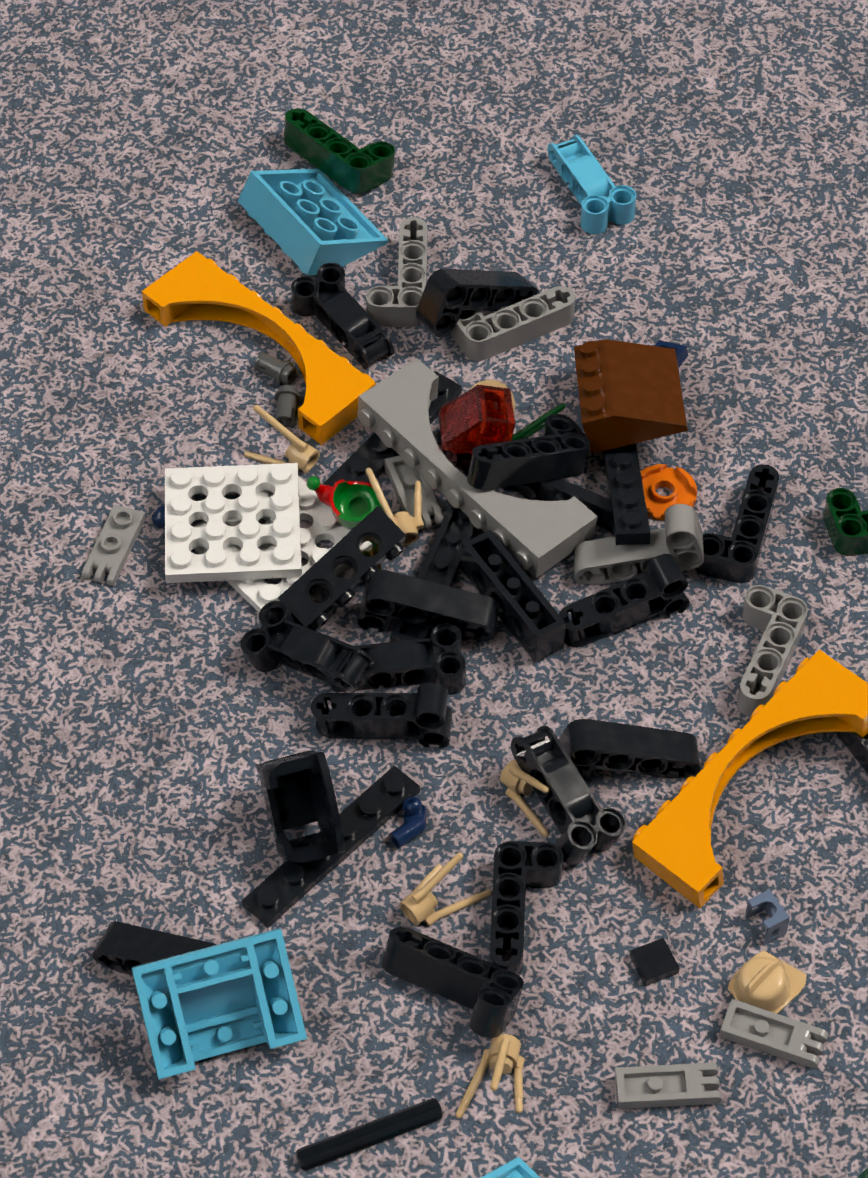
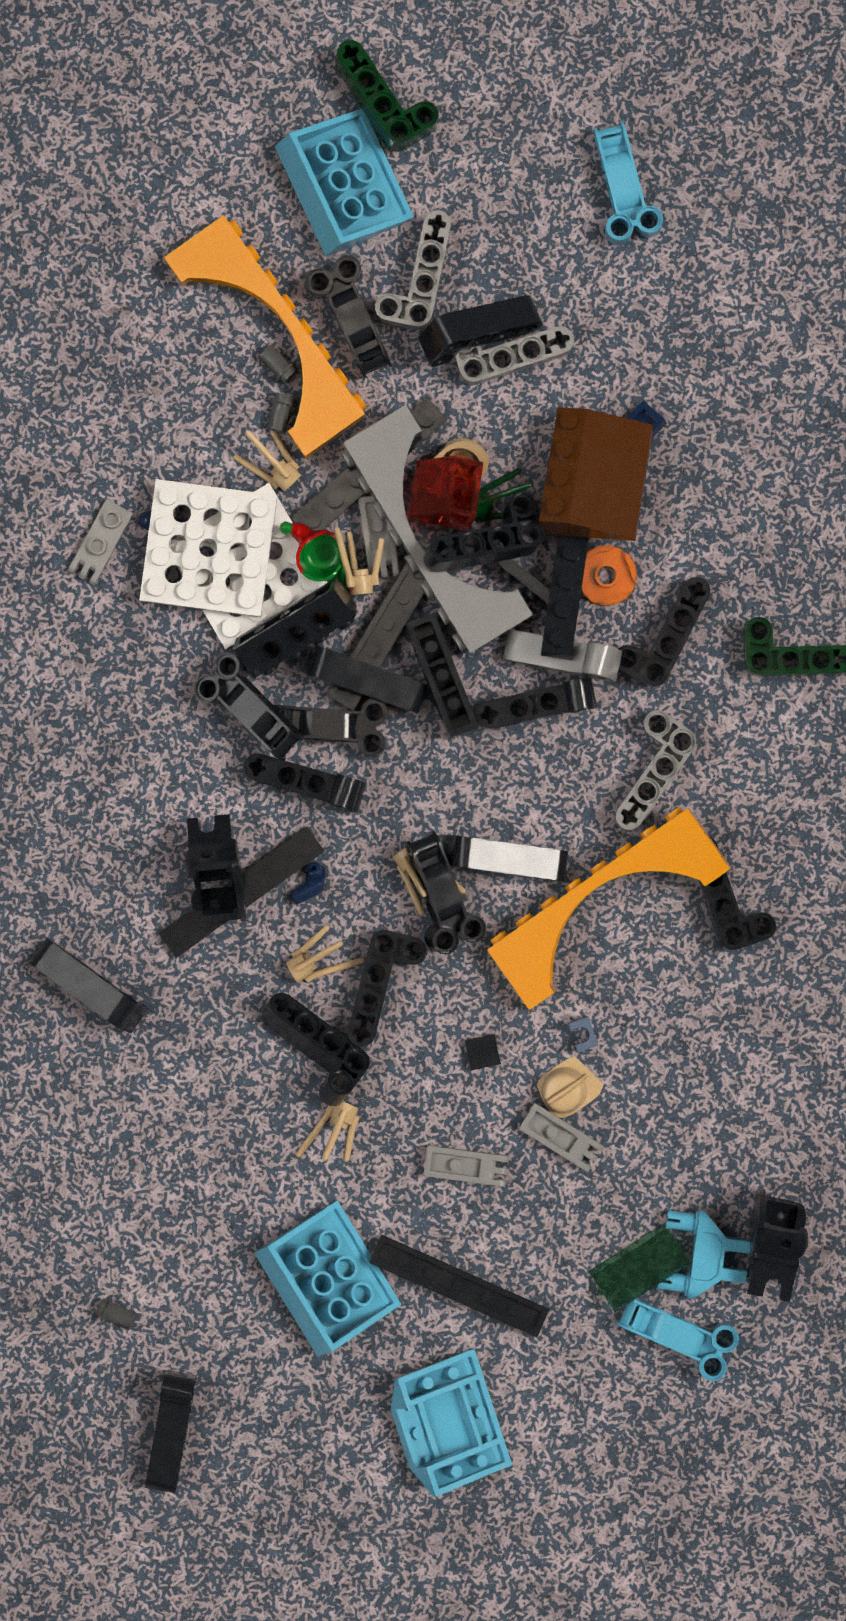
camera: 15 degrees right, 35 degrees up
medium azure slope [132,928,307,1079] -> none
black axle [296,1098,443,1171] -> none

